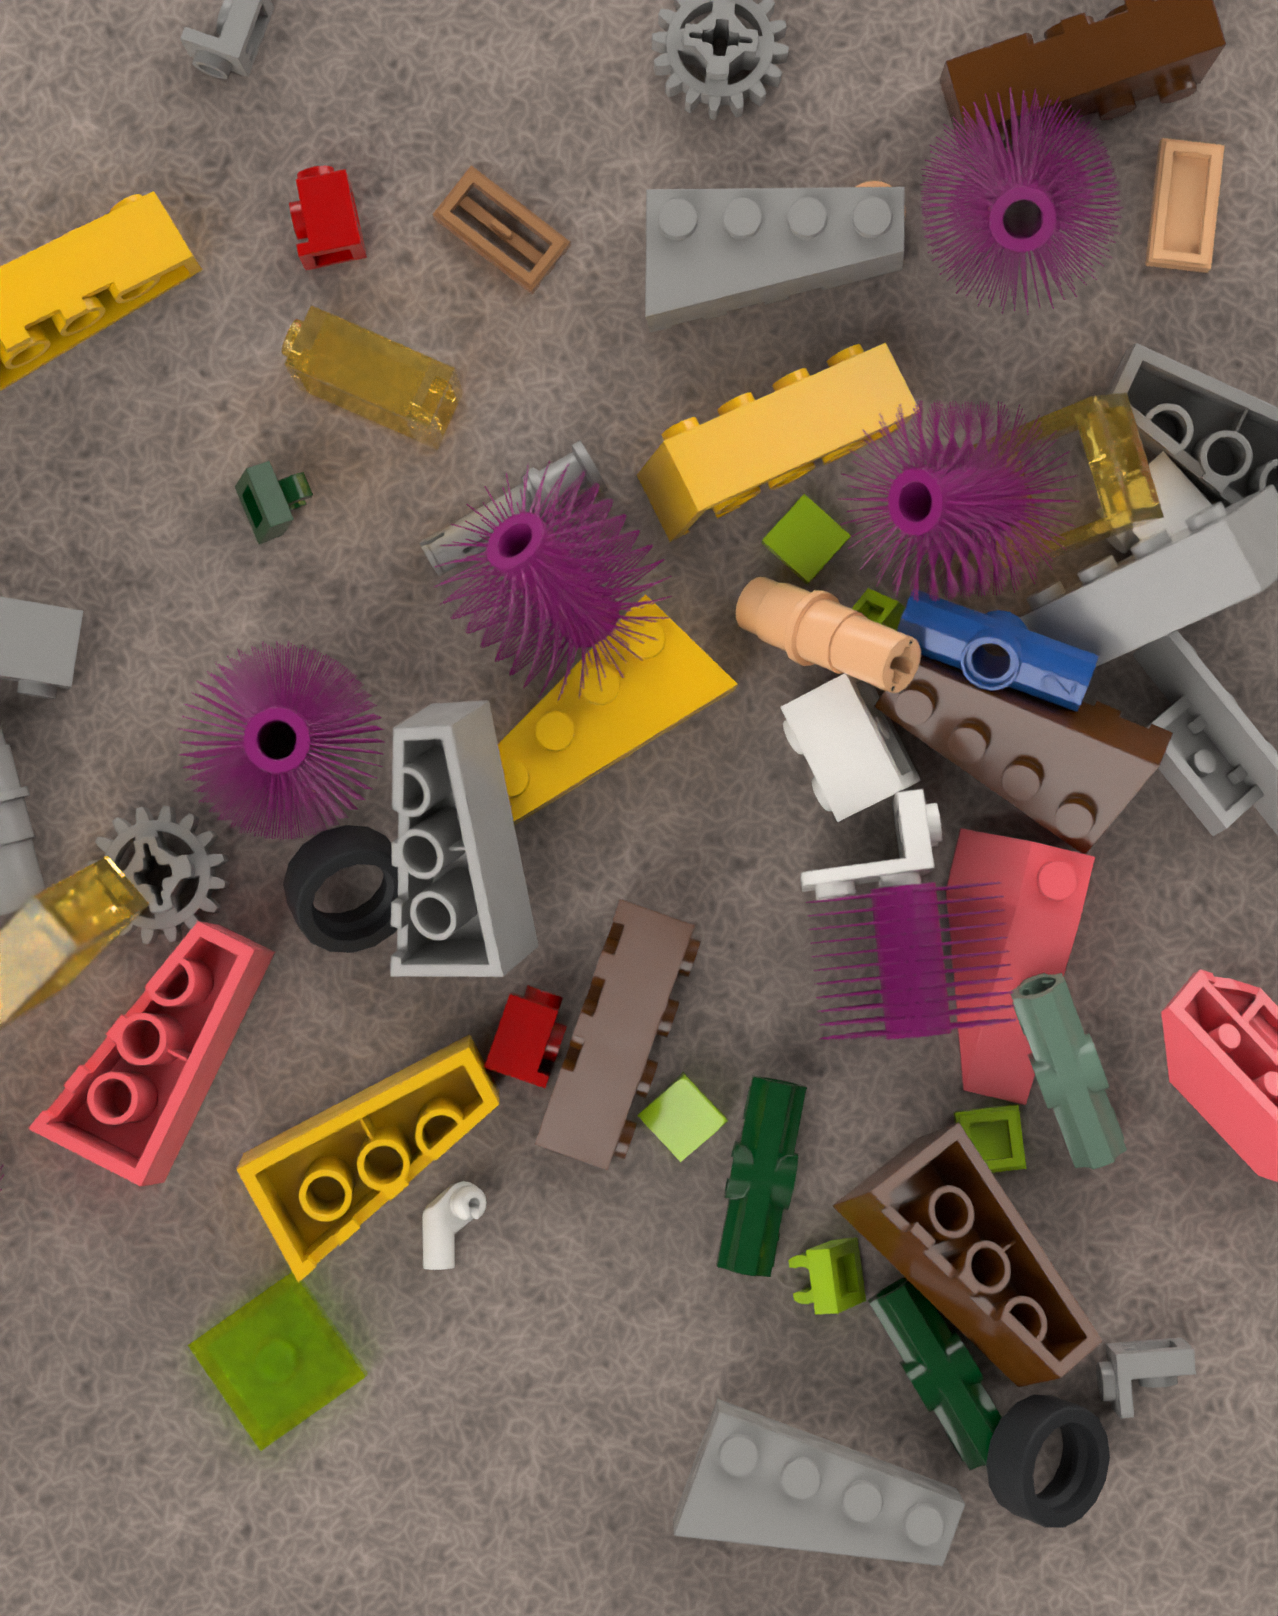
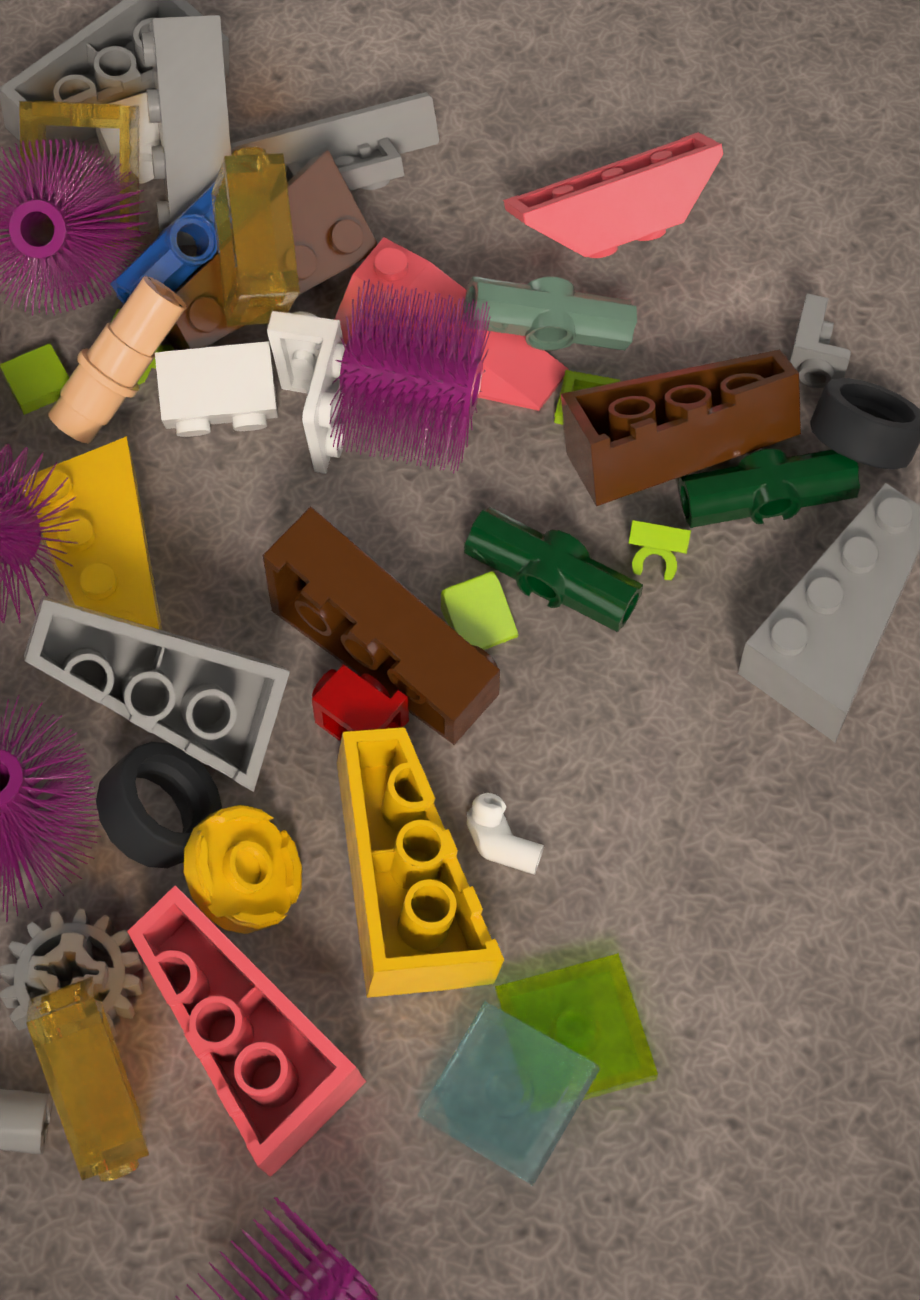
camera: 70 degrees left, 25 degrees down
none -> yellow tile [183,805,302,934]
none -> clear yellow window [211,147,300,326]
none -> clear light blue tile [417,1001,600,1186]

